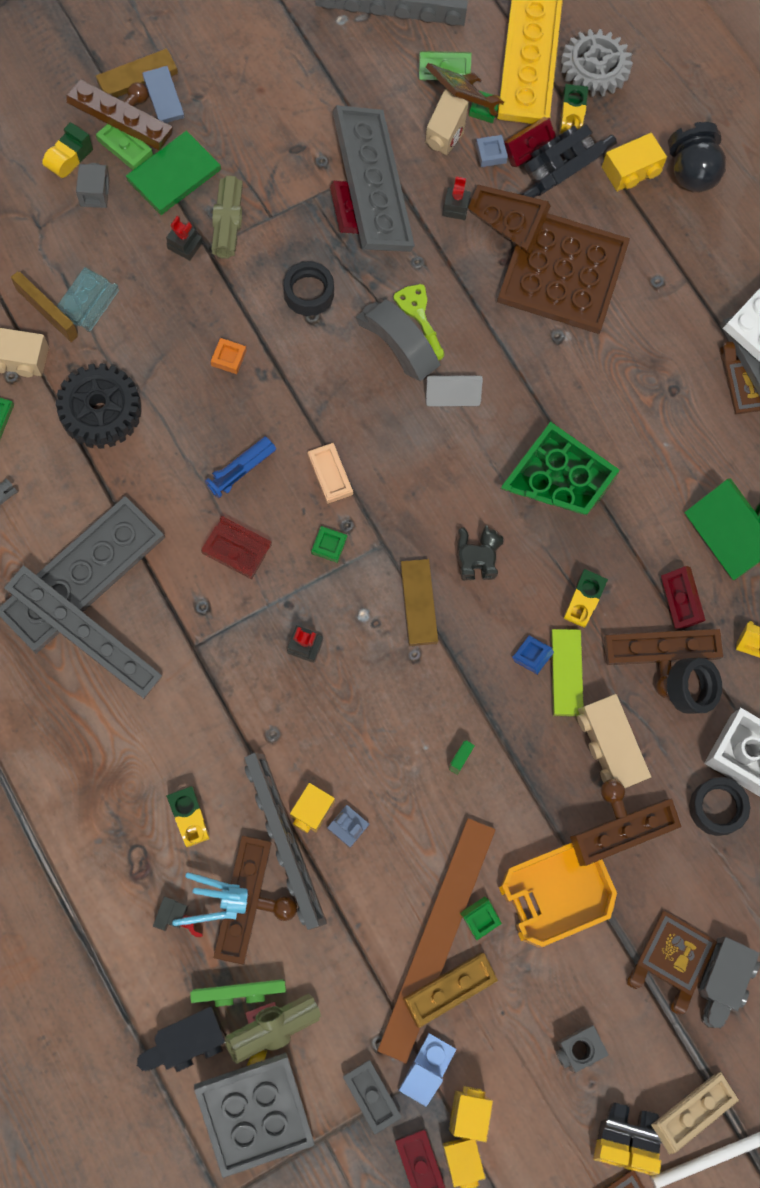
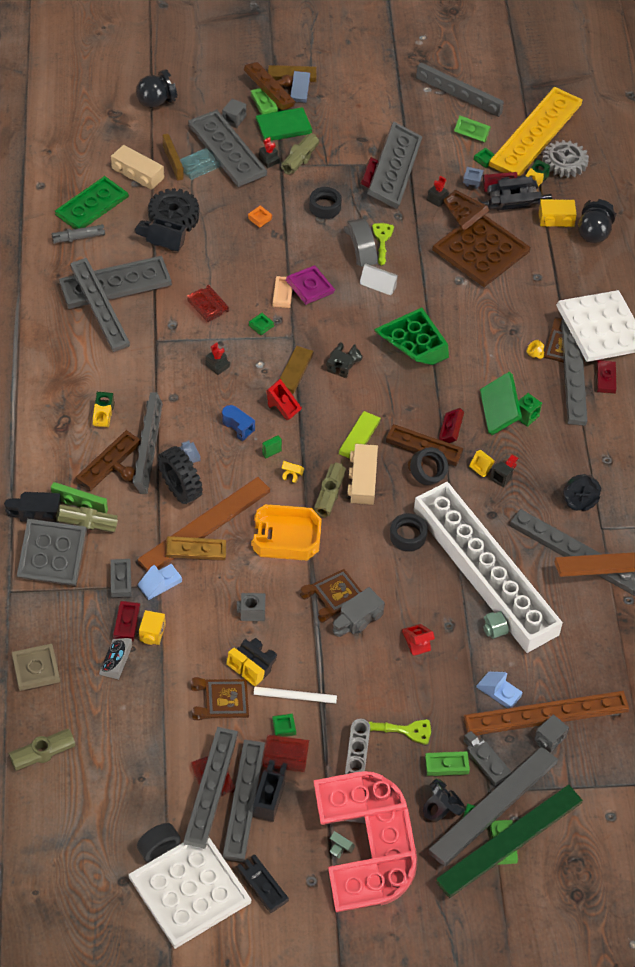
camera: 30 degrees right, 20 degrees down
leg [42,122,93,178] -> none
pearl dark grey piece [153,897,208,938] -> none
medium azure plant [172,872,248,926] -> none
blue piece [205,436,276,498] -> none
yellow brick [290,783,335,833] -> none
tan slope [425,89,468,155] -> none
reddish brown flag [426,63,504,116] -> none
yellow brick [449,1086,493,1142] -> none
green tile [460,896,502,940] -> none
blue tile [512,636,554,675] -> none
leg [563,569,608,628] -> none
reddish brown plate [570,779,682,866] -> none
tan tile [652,1072,739,1154] -> none
none -> black hinge [135,217,187,251]
none -> black wheel [157,446,203,504]
none -> dark grey plate [188,110,267,187]
none -> blue leg [222,405,255,441]
none -> red slope [266,379,302,420]
none -> yellow tile [282,461,304,483]
none -> magenta plate [286,265,335,305]
none -> olive piece [314,462,346,518]
none -> yellow tile [526,340,544,359]

